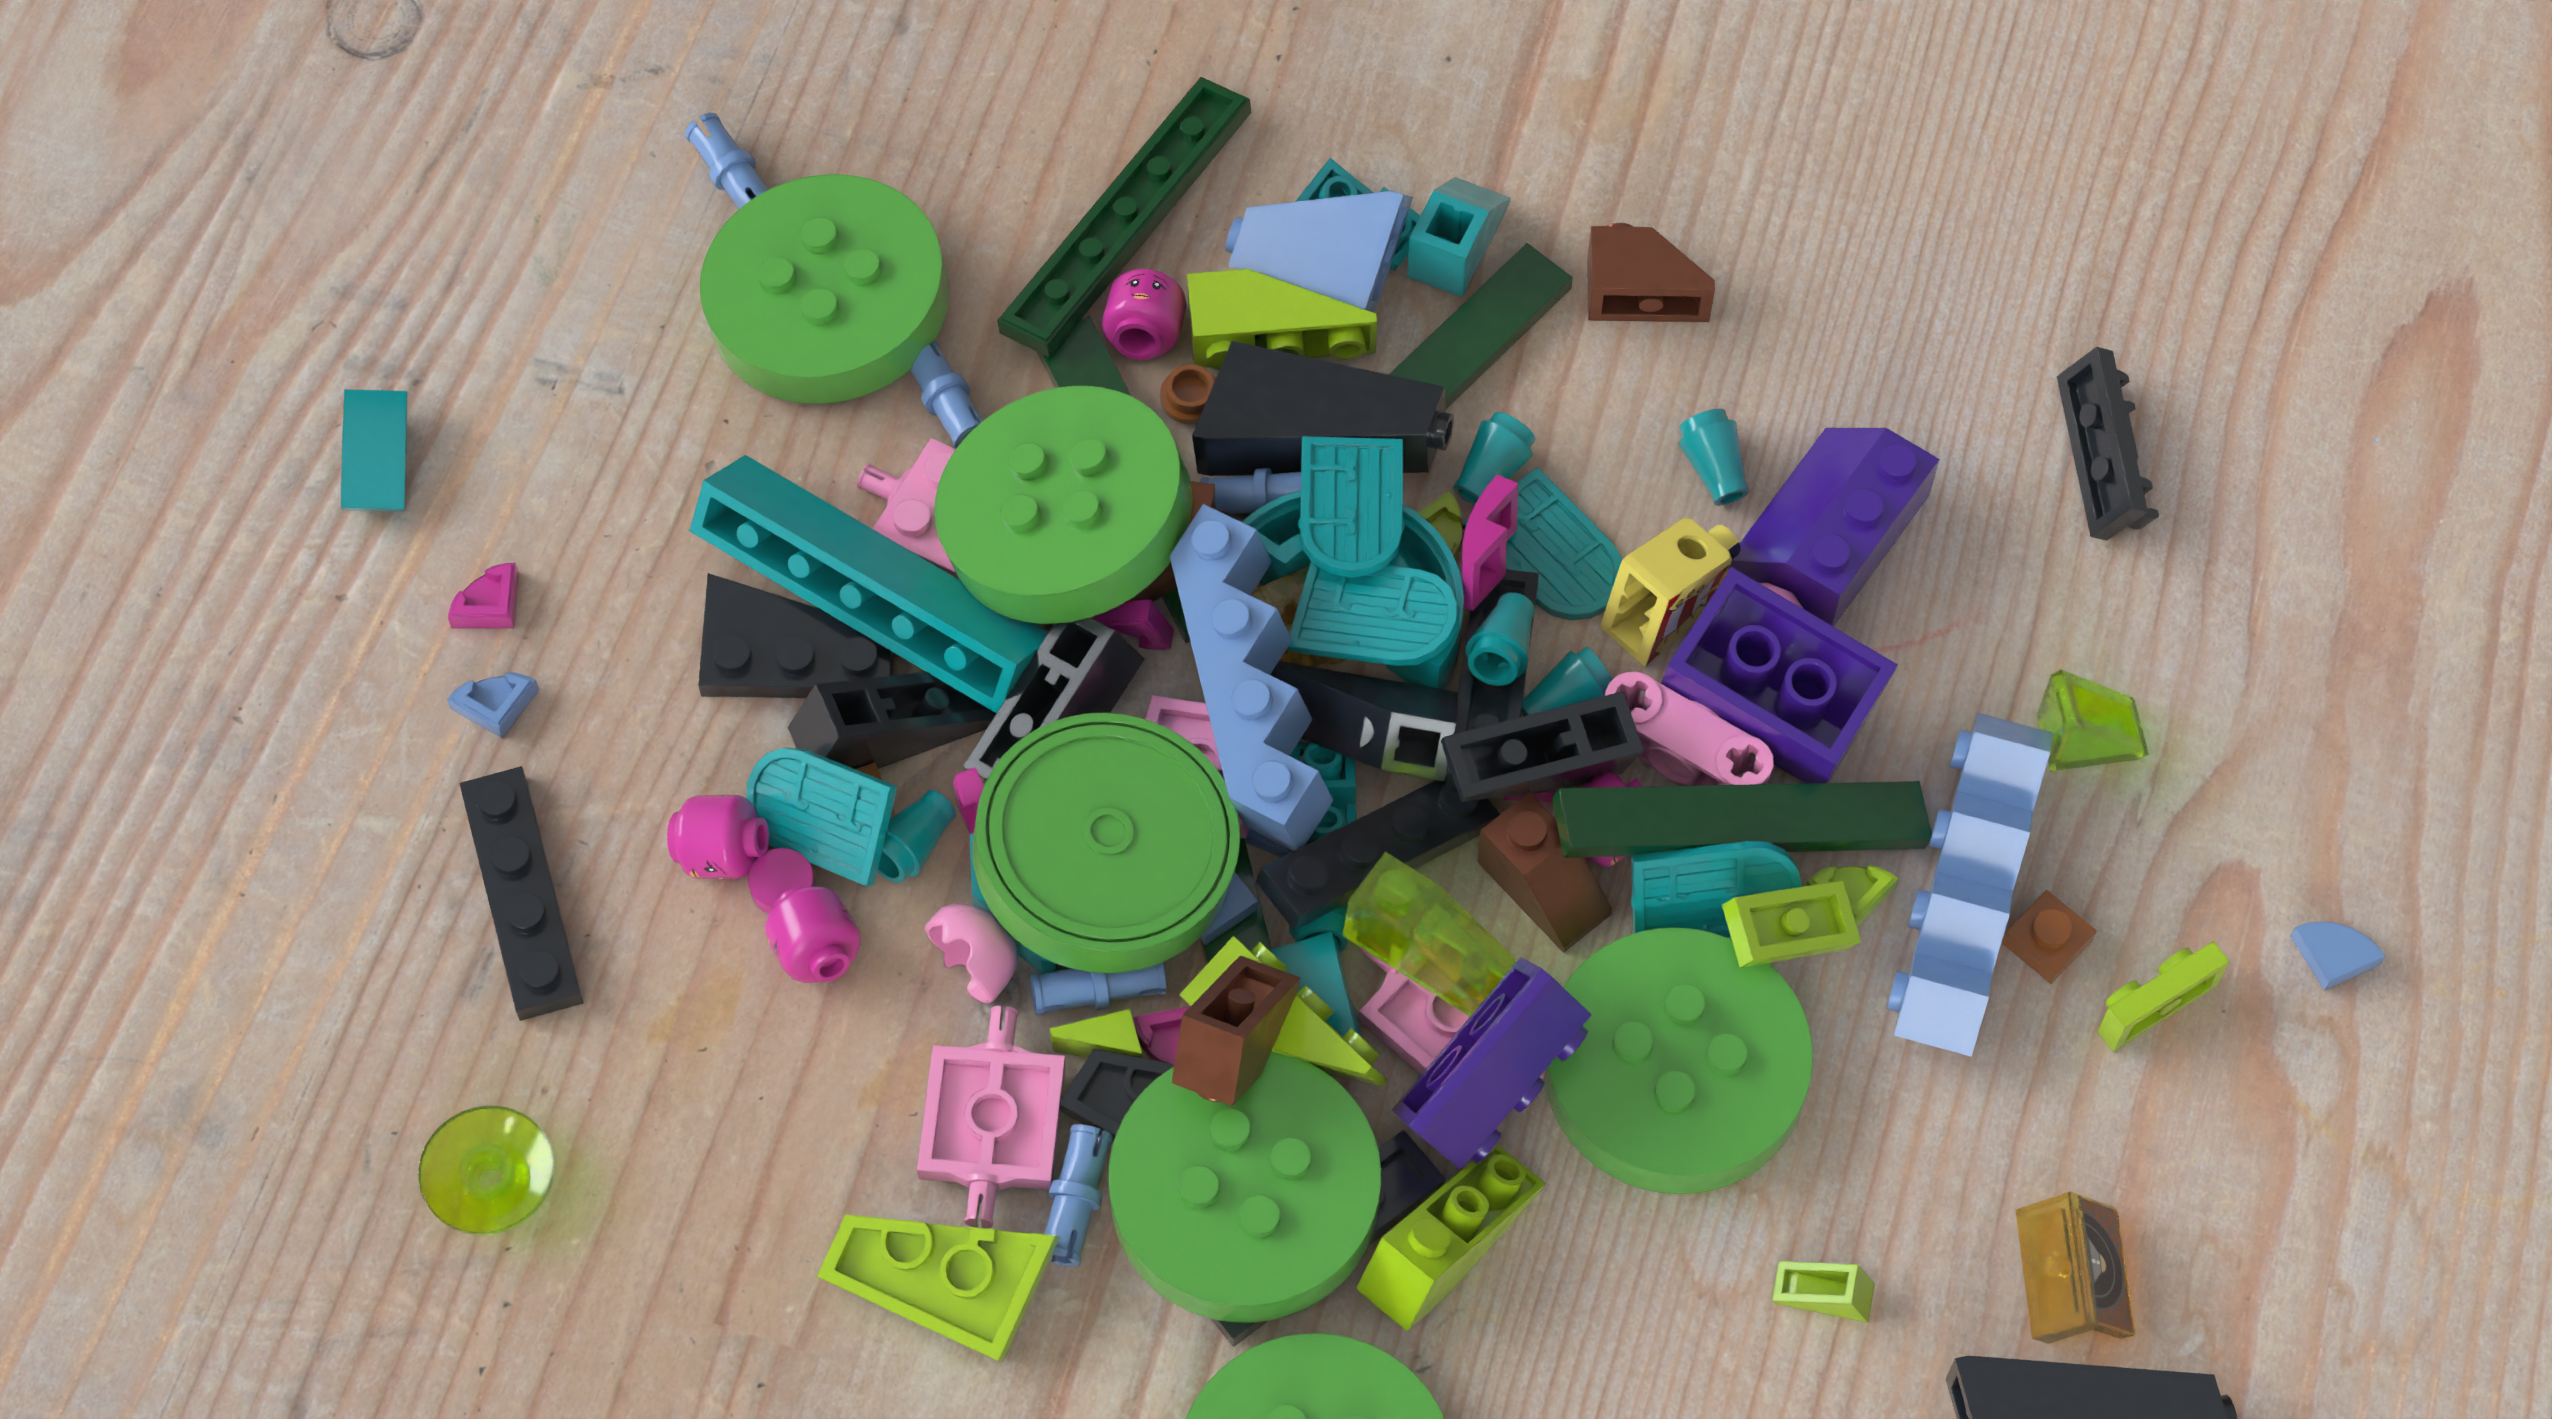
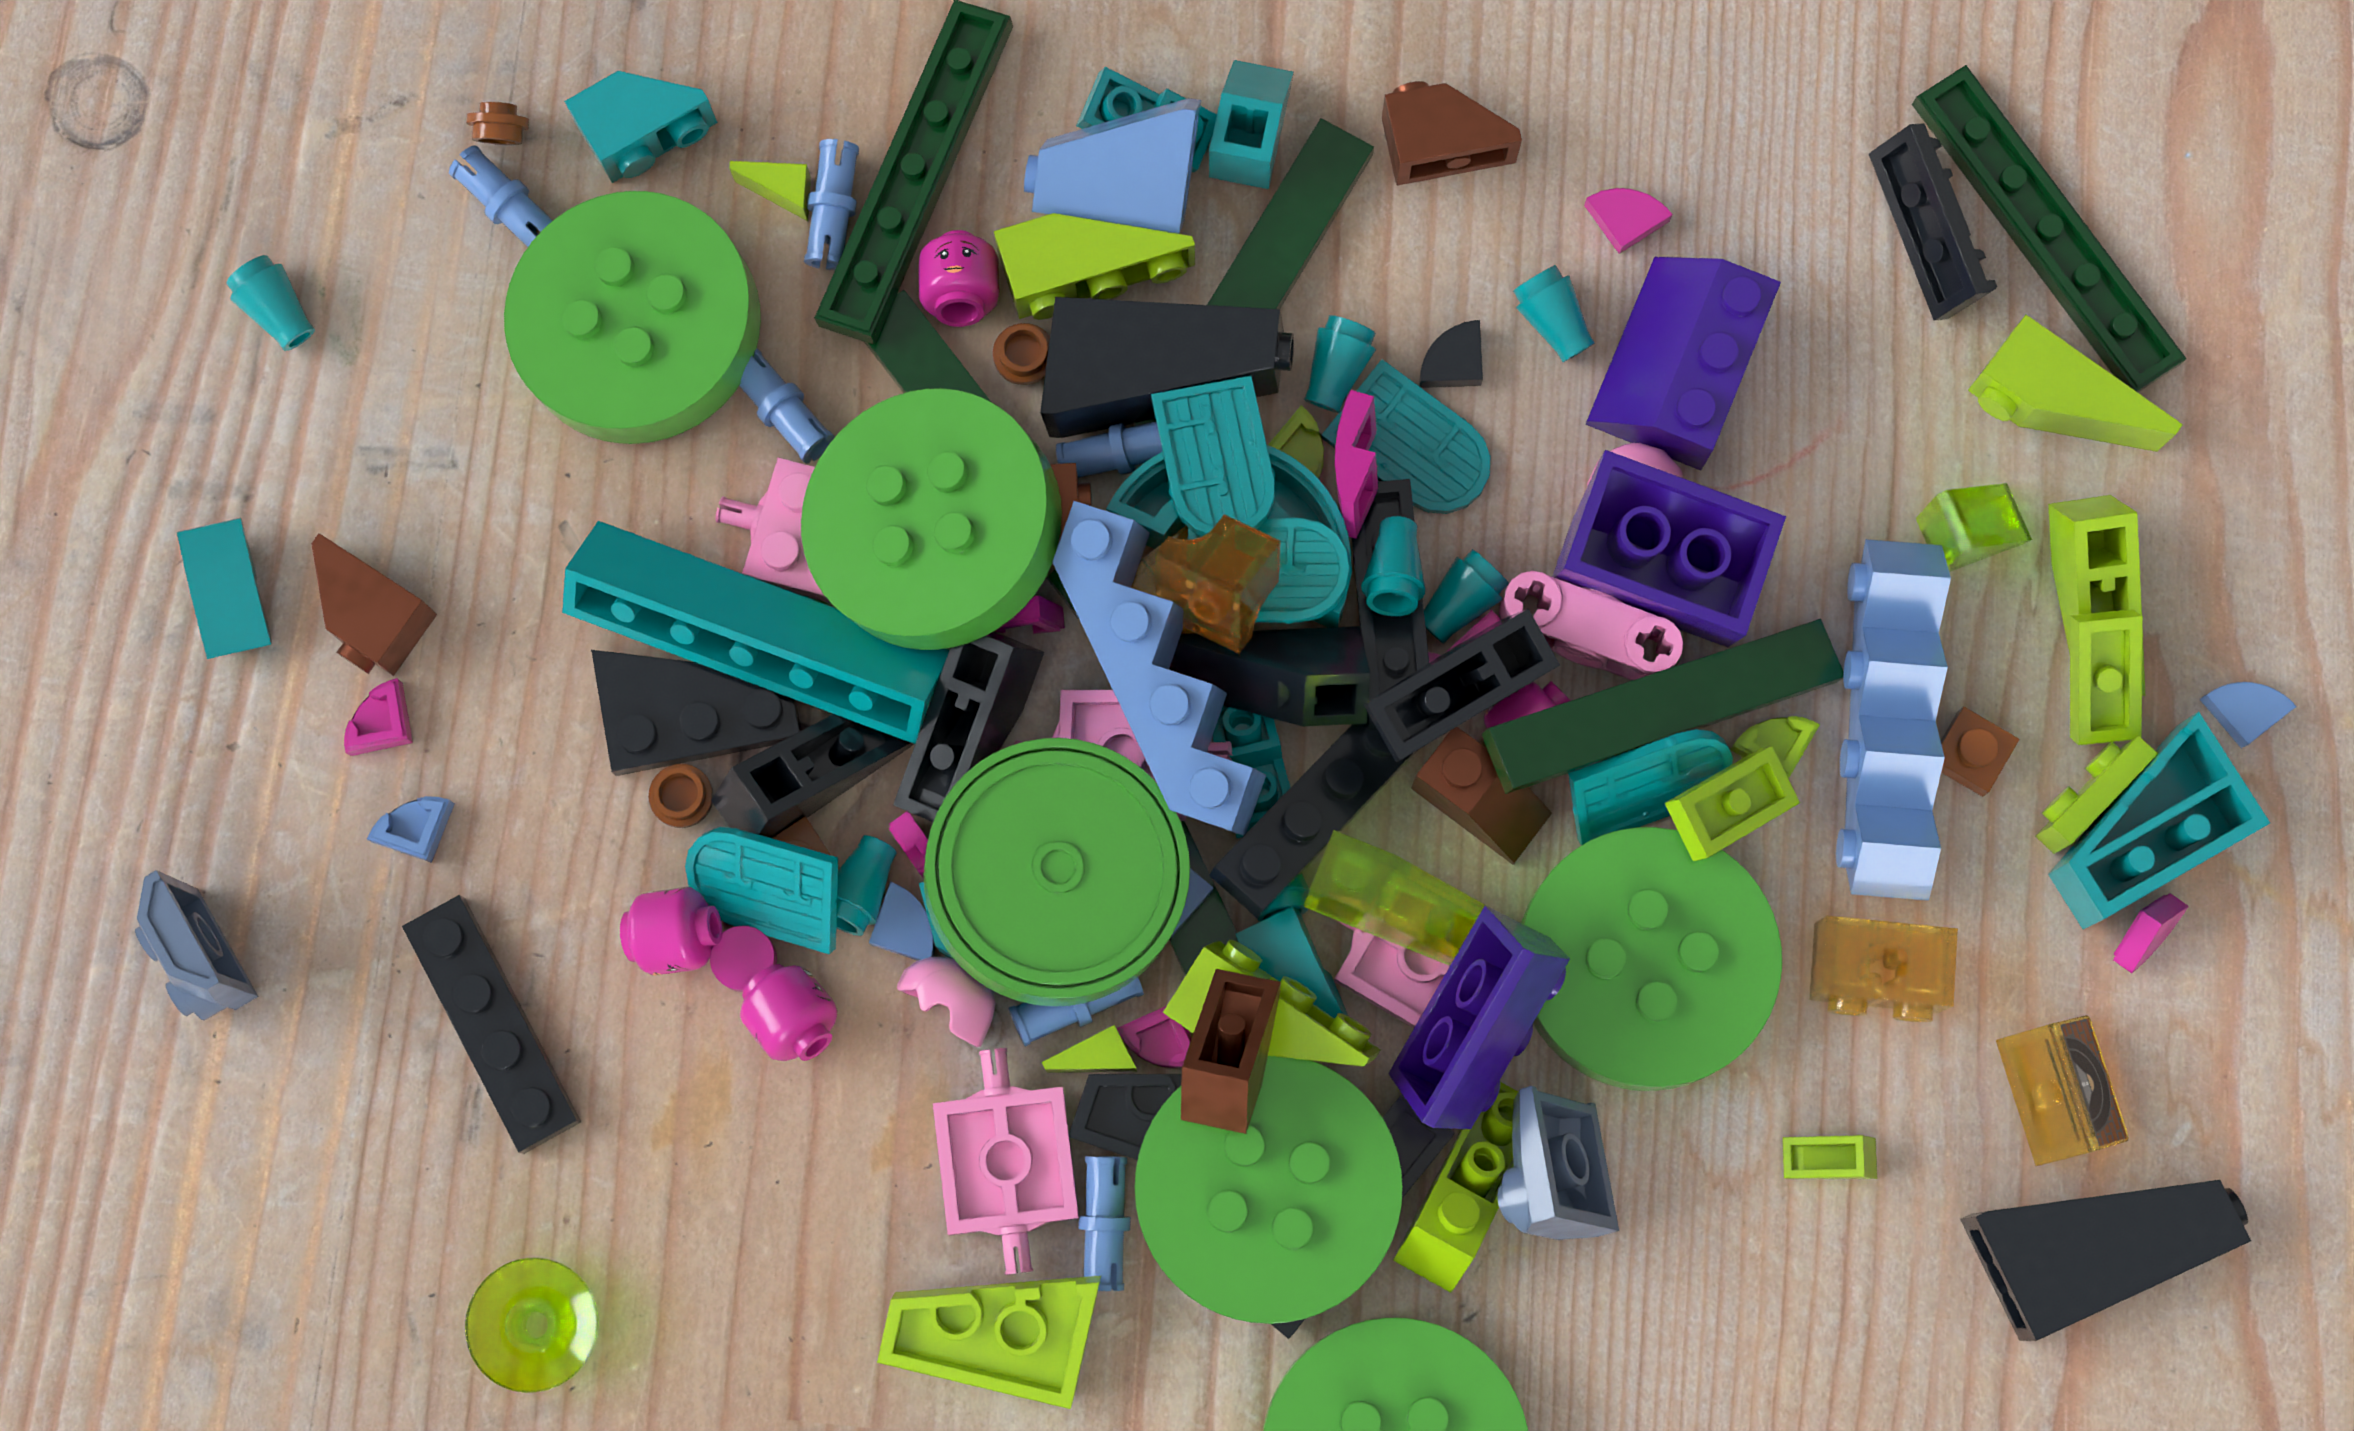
camera: 10 degrees left, 15 degrees up
light yellow torso [1600,518,1741,667] -> none
none -> sand blue slope [135,870,259,1021]
none -> teal cone [226,255,315,351]
none -> copper slope [311,533,437,676]
none -> dark orange plate [466,102,529,145]
none -> teal slope [564,71,718,183]
none -> dark orange plate [648,764,714,828]
none -> lime piece [729,161,811,221]
none -> medium blue pin [804,139,859,270]
none -> medium blue tile [869,882,935,961]
none -> clear orange brick [1155,514,1281,654]
none -> black tile [1419,320,1483,388]
none -> sand blue slope [1497,1086,1619,1240]
none -> dark pink tile [1584,188,1673,254]
none -> clear yellow brick [1809,915,1958,1022]
none -> dark green tile [1912,65,2187,392]
none -> lime slope [1968,314,2183,452]
none -> lime slope [2048,495,2146,696]
none -> teal wedge [2048,711,2270,930]
none -> lime plate [2070,609,2143,745]
none -> dark pink tile [2113,893,2189,973]

